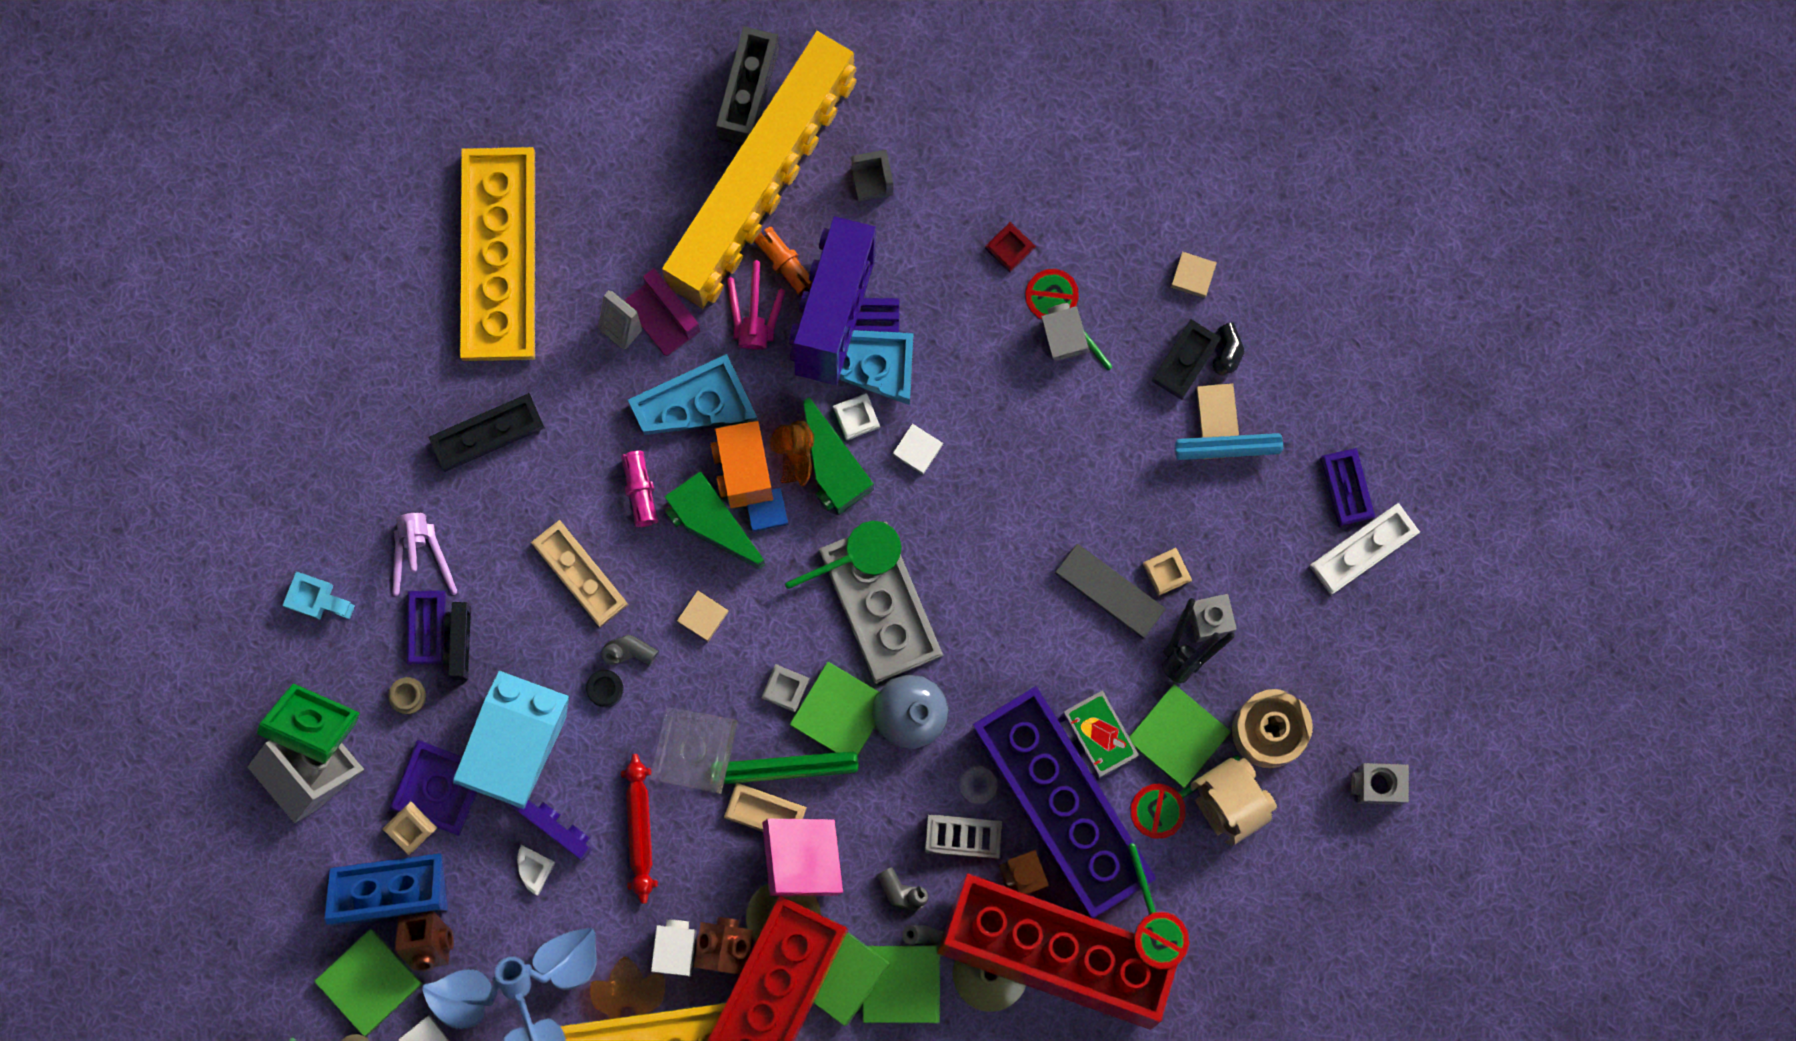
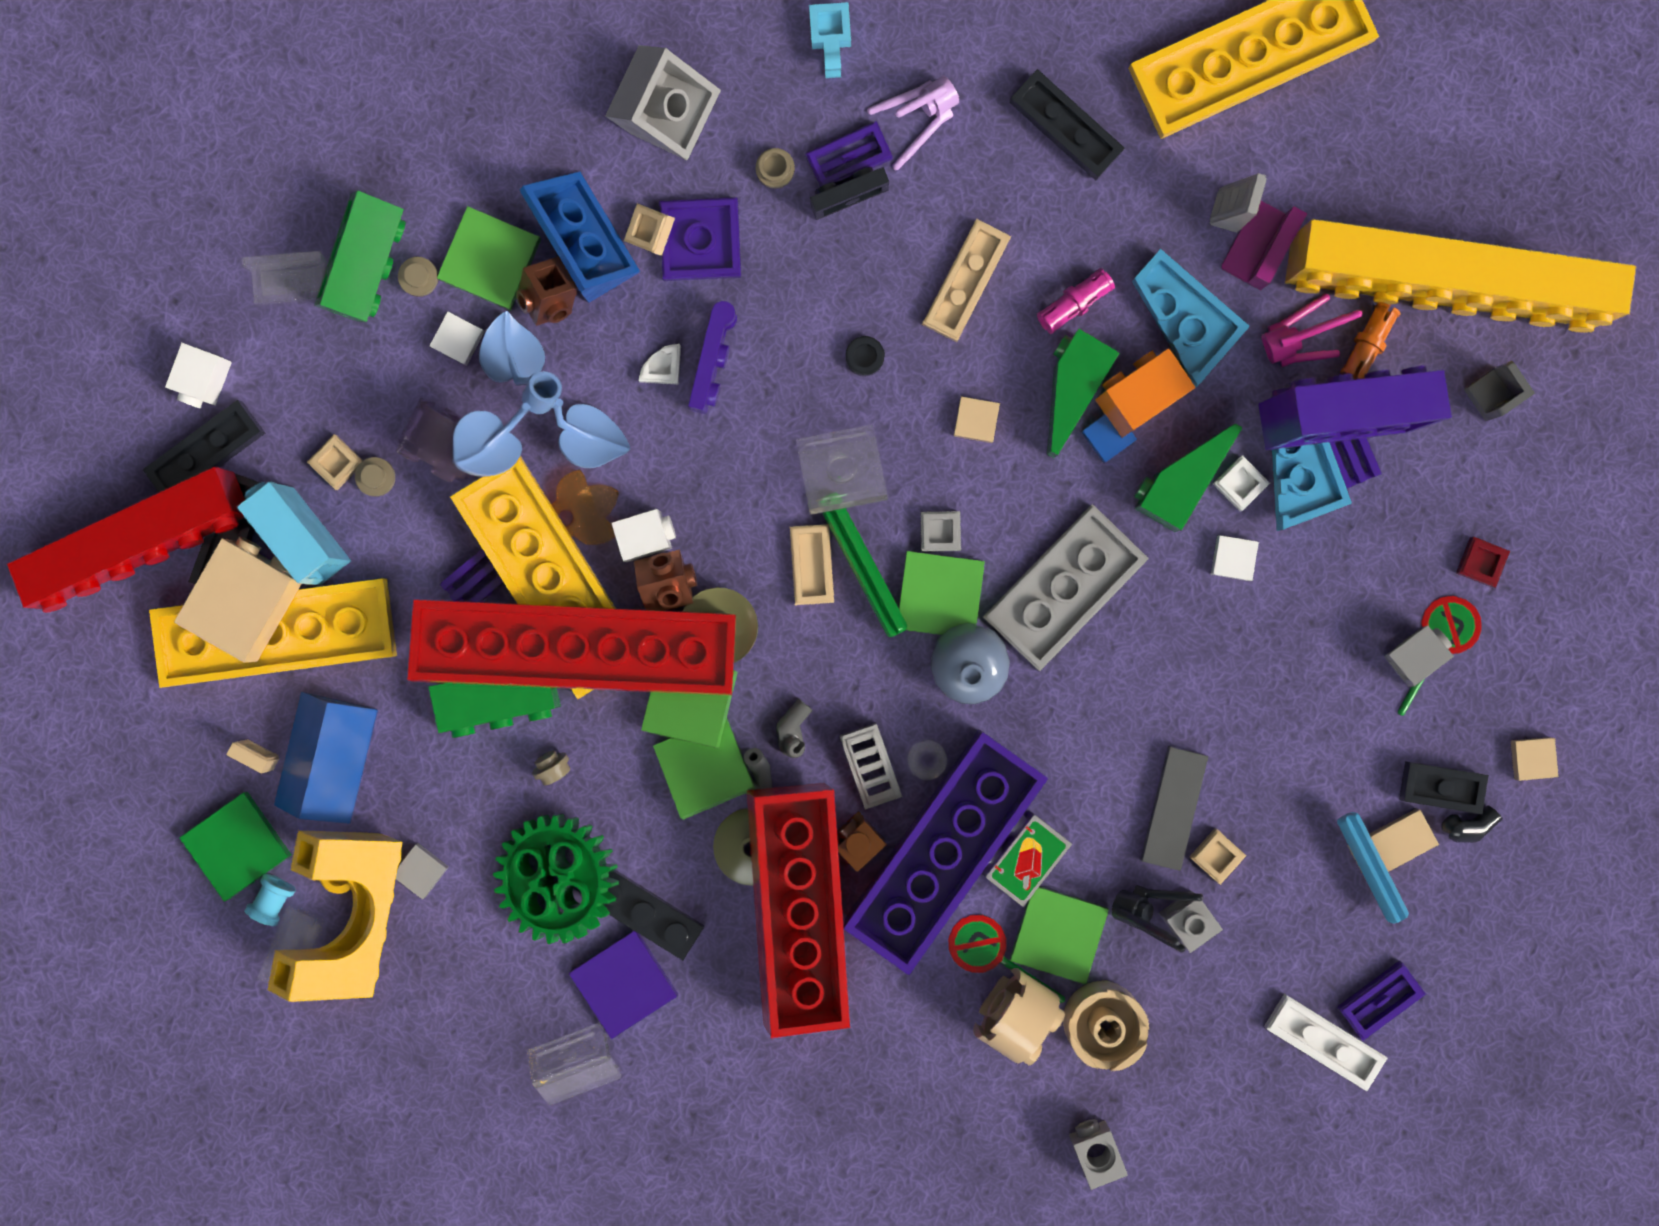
camera: 70 degrees right, 10 degrees up
green tile [257,683,360,764] -> none
medium azure slope [453,671,569,809] -> none
dark grey arm [601,635,659,667] -> none
red wheel [621,754,658,904] -> none
dark grey brick [716,26,779,145] -> none
tile [762,819,843,896] -> none
clear orange plate [769,421,814,486] -> none
green piece [785,520,902,589] -> none
piece [1128,843,1189,969] -> none

